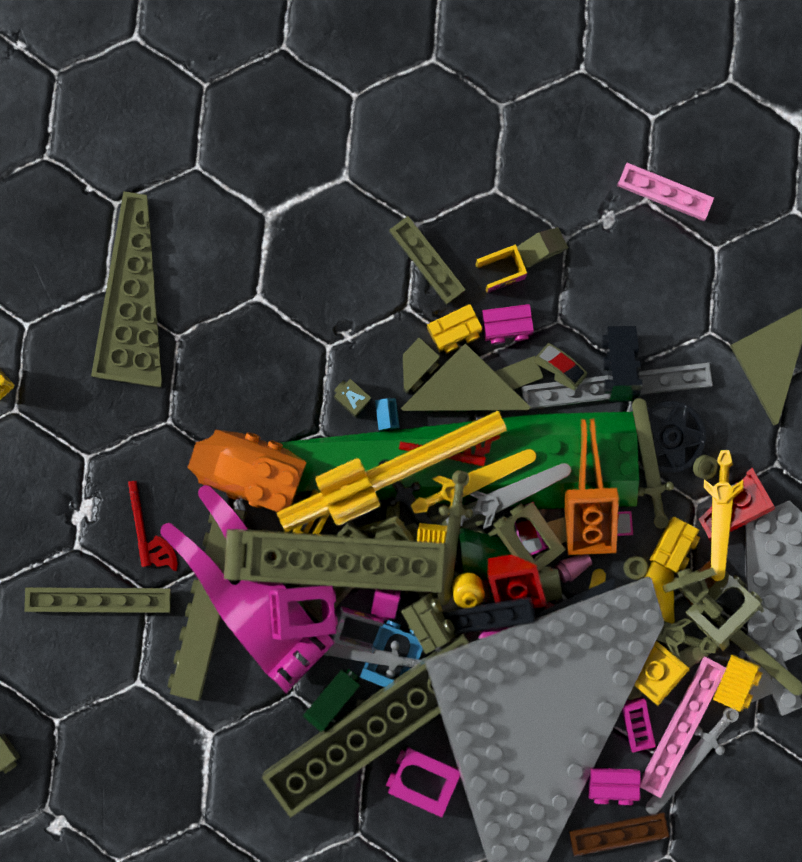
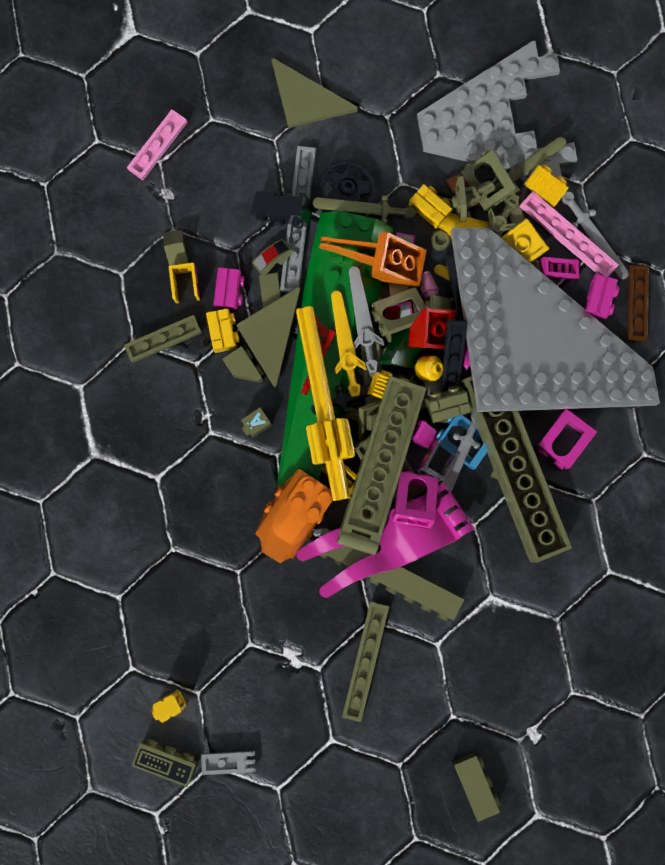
camera: 70 degrees left, 0 degrees up
olive wing [91,191,162,388] -> none
red piece [128,481,178,571] -> none
dark green slope [303,669,361,732] -> none
dark azure piece [375,398,399,432] -> none
olive sword [438,471,473,606] -> none
olive tile [693,455,718,480] -> none
red wing [699,468,775,542] -> none
yellow sword [704,450,744,581] -> none

